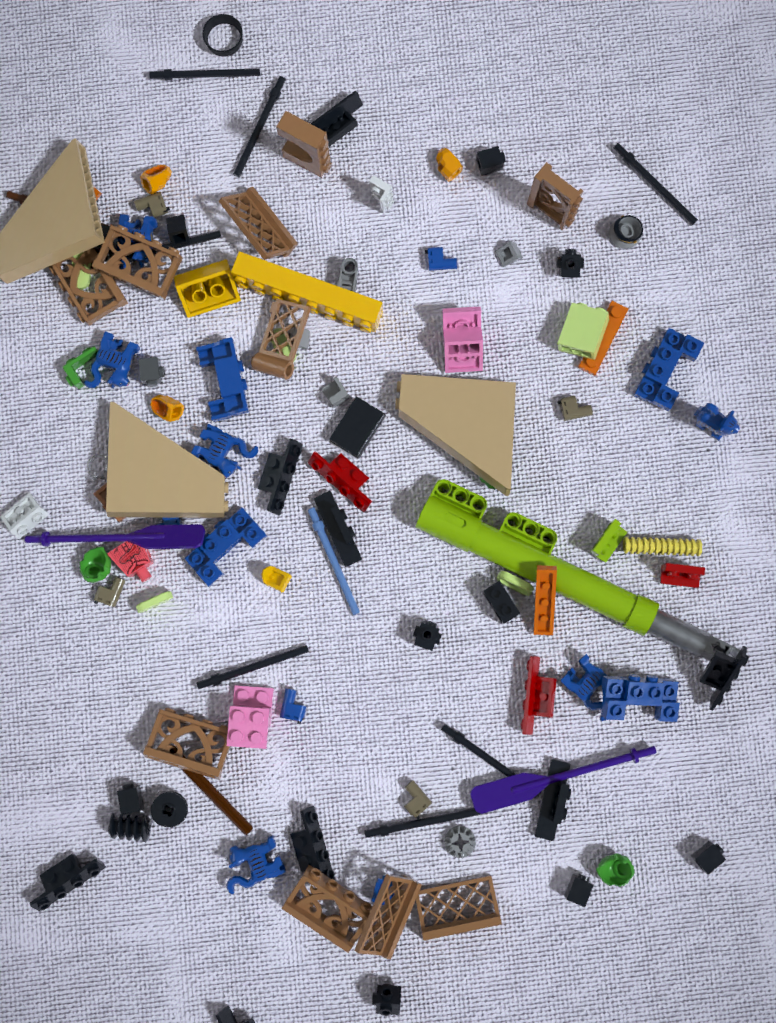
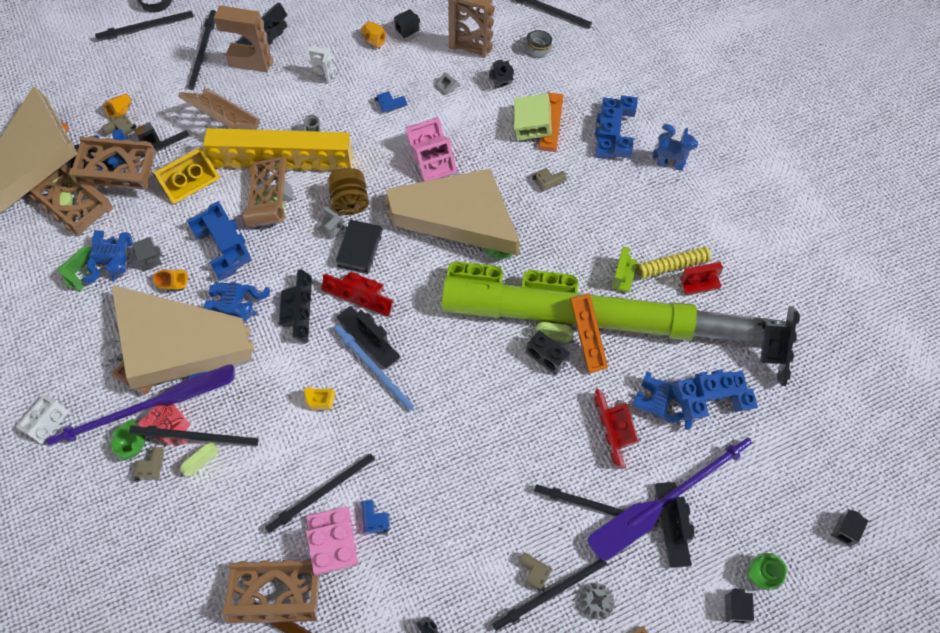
camera: 25 degrees left, 20 degrees down
blue bracket [184,508,267,587] -> none
black brick [413,620,442,651] -> none
none -> black bar [129,425,259,446]
none -> pearl gold wheel [327,168,369,215]

